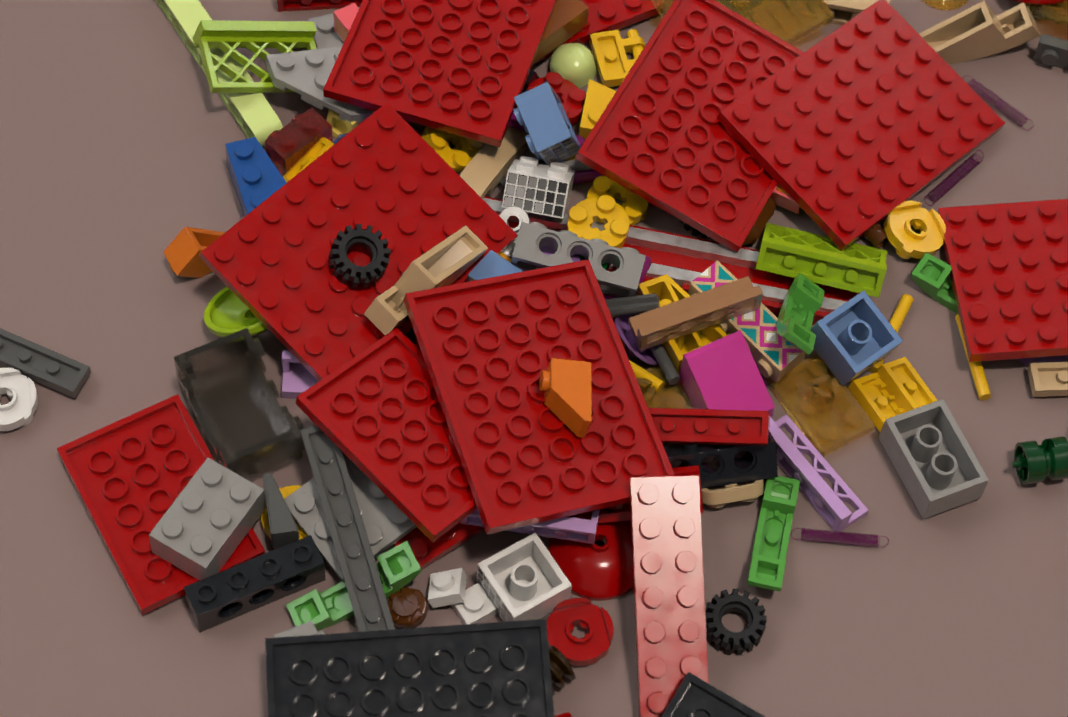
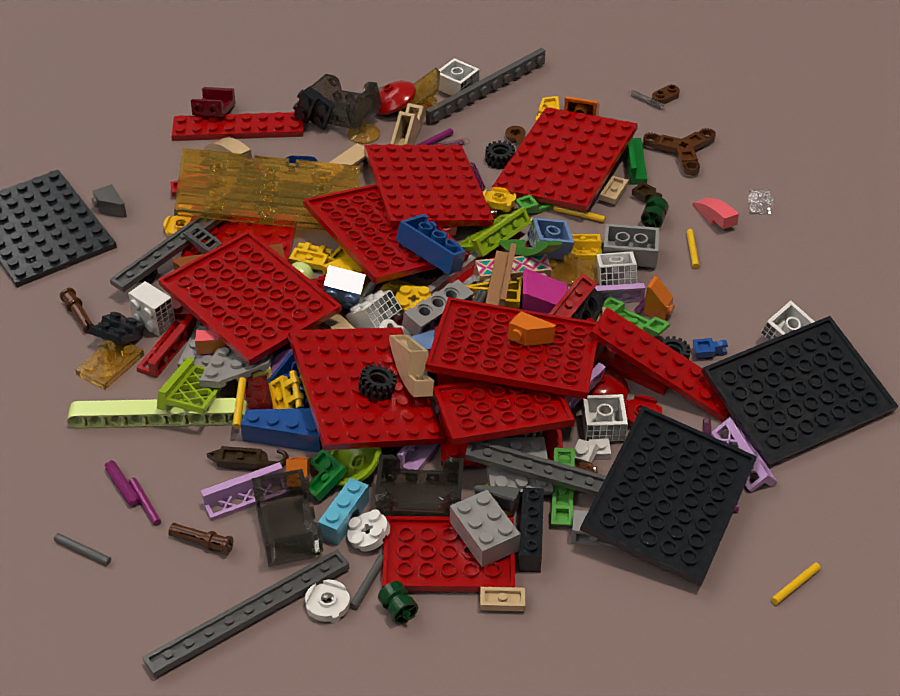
camera: 55 degrees left, 15 degrees down
none -> magenta axle [104,460,140,507]
none -> magenta bar [129,478,161,526]
none -> reddish brown pin [168,523,234,555]
none -> lavender fence [200,462,290,522]
none -> dark brown plate [207,446,289,470]
none -> yellow bar [232,377,247,429]
none -> clear smoke windscreen [252,469,324,567]
none -> green plate [305,449,348,501]
none -> medium azure arch [318,478,370,546]
none -> white plate [347,509,390,552]
none -> dark grey bar [350,554,383,610]
none -> dark green wheel [378,581,419,624]
none -> blue wedge [396,214,466,275]
none -> magenta bar [417,128,453,145]
none -> tan plate [480,587,525,611]
none -> black tyre [485,140,515,169]
none -> white brick [596,251,637,286]
none -> orange slope [644,276,675,321]
none -> yellow bar [686,229,700,269]
none -> blue plate [693,338,728,358]

